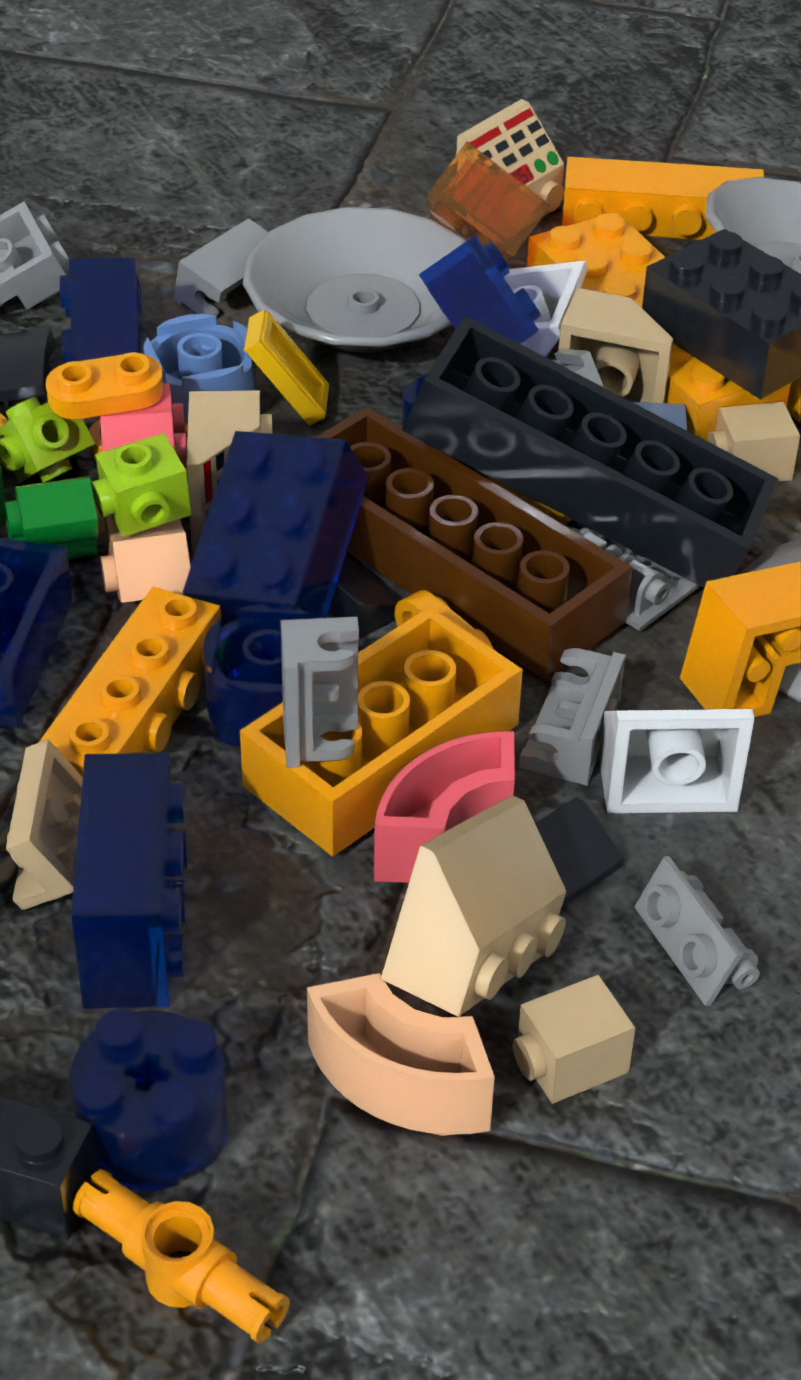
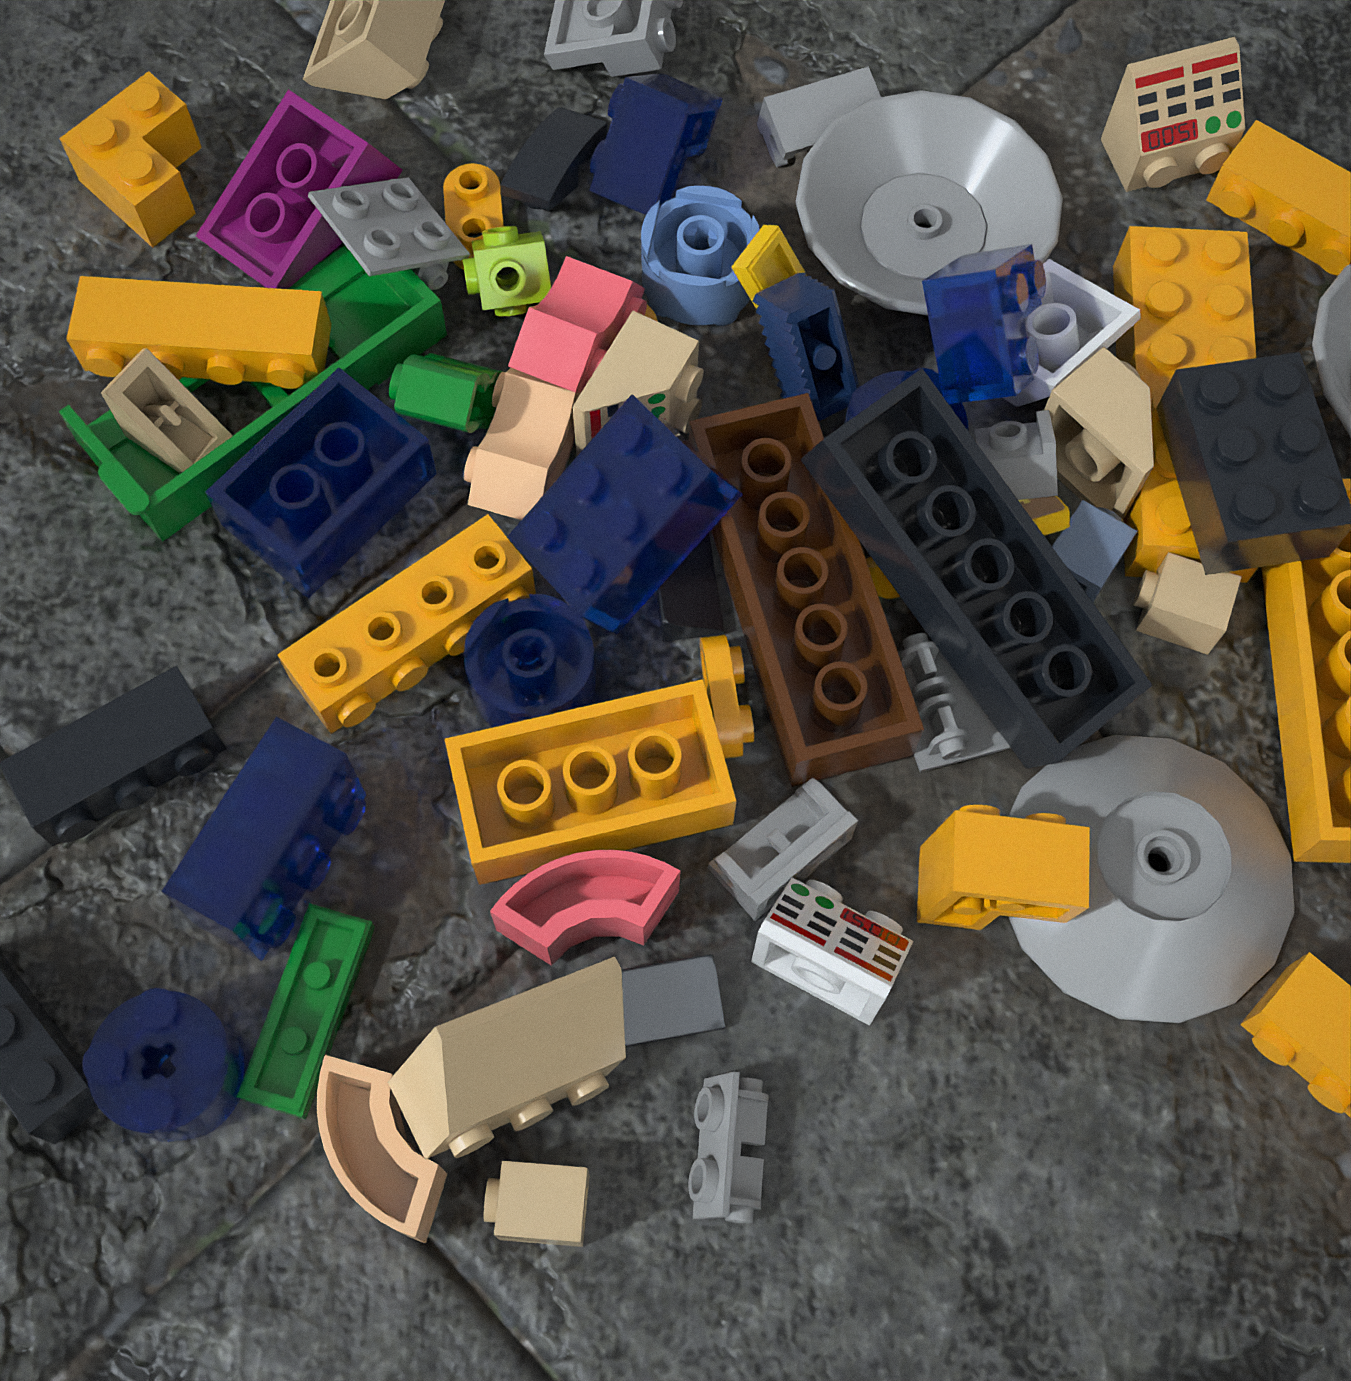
camera: 30 degrees right, 25 degrees up
tan bracket [6,739,94,910] -> none
light orange plate [46,352,164,420] -> none
light orange pin [73,1169,290,1344] -> none
lime brick [91,433,192,537] -> none
light grey hinge [281,617,359,768] -> none
clear orange brick [425,142,551,262] -> none
none -> green tile [237,903,375,1120]
none -> dark blue brick [752,272,862,421]

